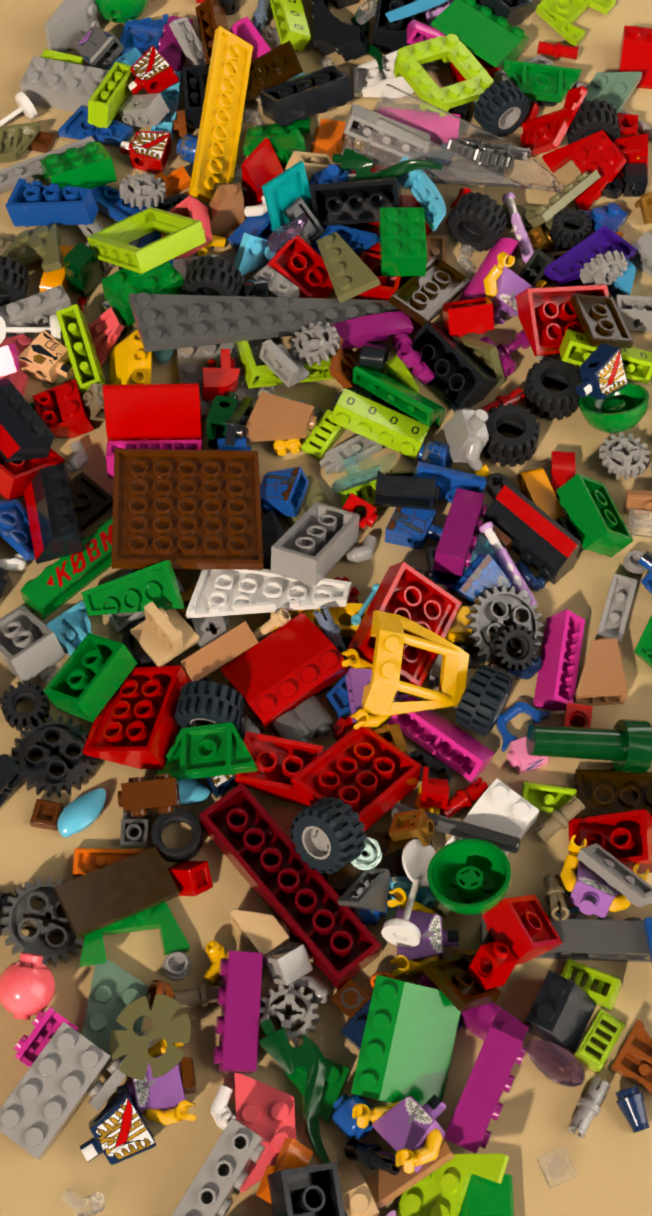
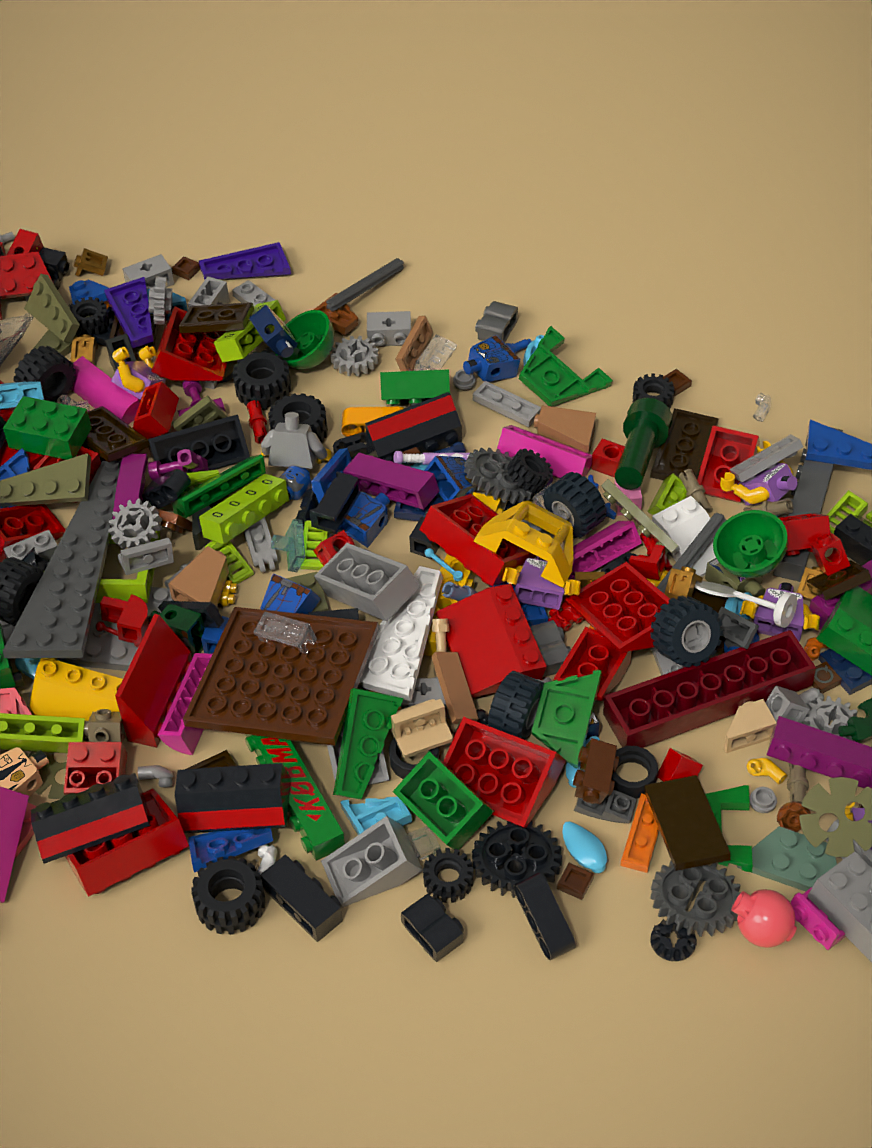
camera: 70 degrees left, 10 degrees down
lavender piece [502,192,534,263] -> none
red slope [550,451,576,496] -> none
none -> clear hinge [253,611,317,654]
none -> olive wing [601,479,680,556]

